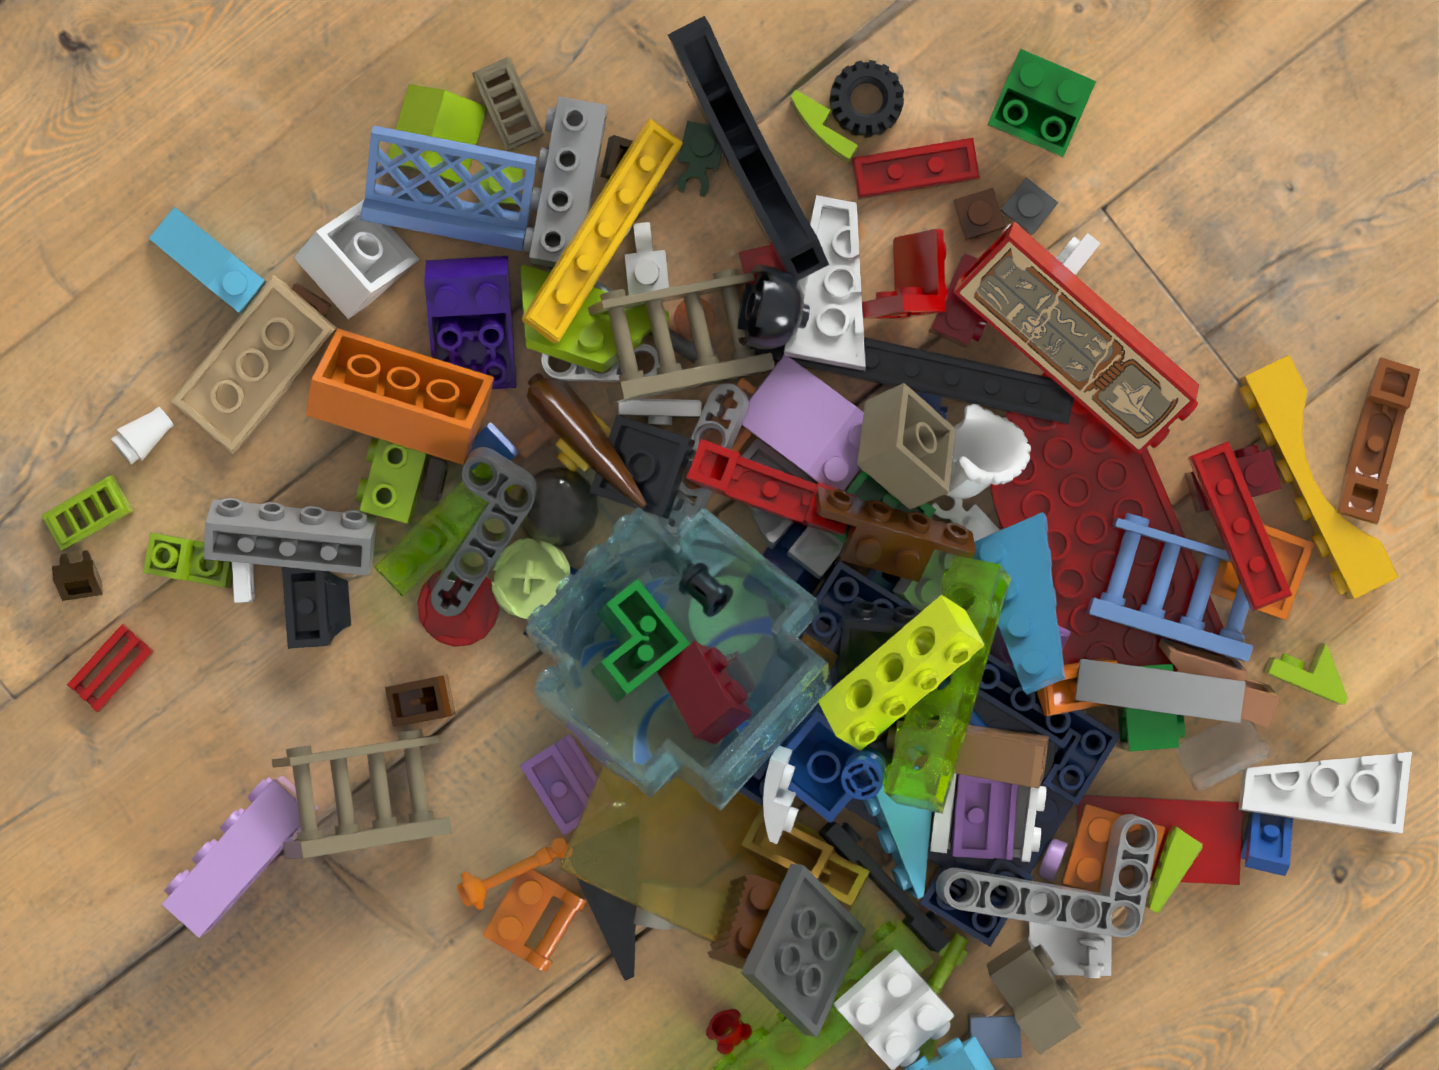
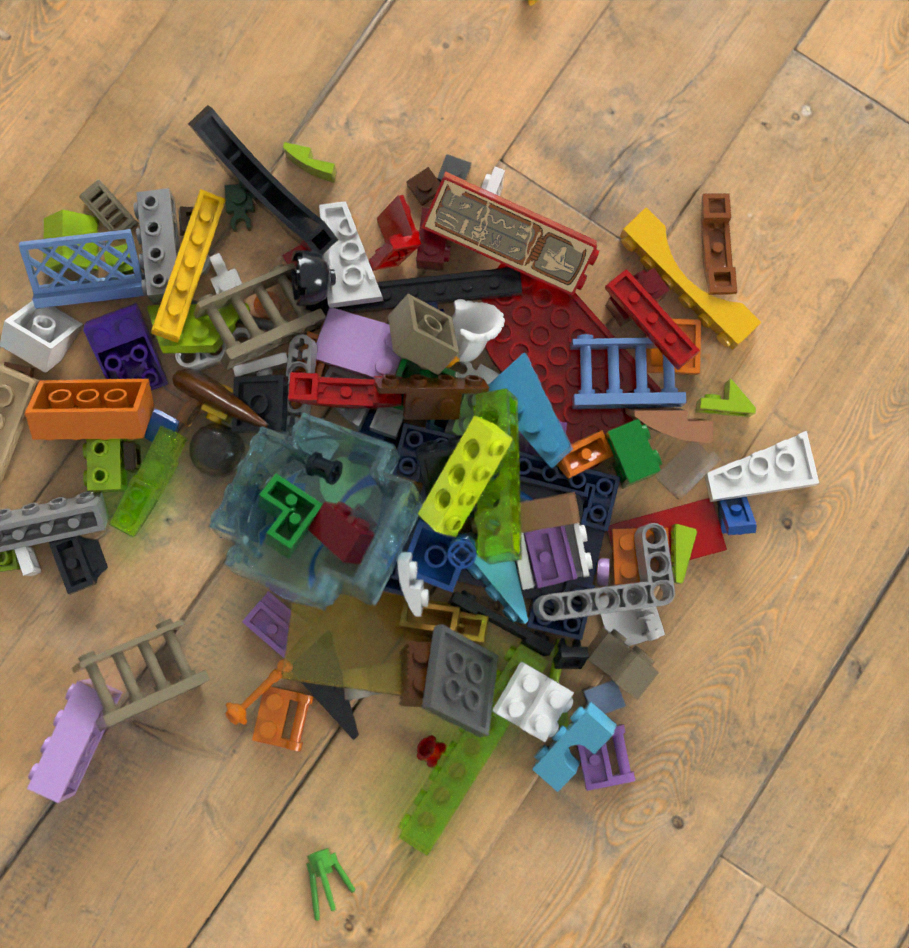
camera: 20 degrees left, 5 degrees down
reddish brown slope [385,674,456,727] -> none
red tile [417,569,500,647] -> none
dark grey beam [431,447,537,616] -> none
yellowish green tile [491,538,571,620] -> none
black tyre [829,60,904,138] -> none
red tile [851,138,980,200] -> none
green slope [987,49,1096,158] -> none
light grey slope [1074,659,1246,723] -> none
none -> black tile [553,638,589,669]

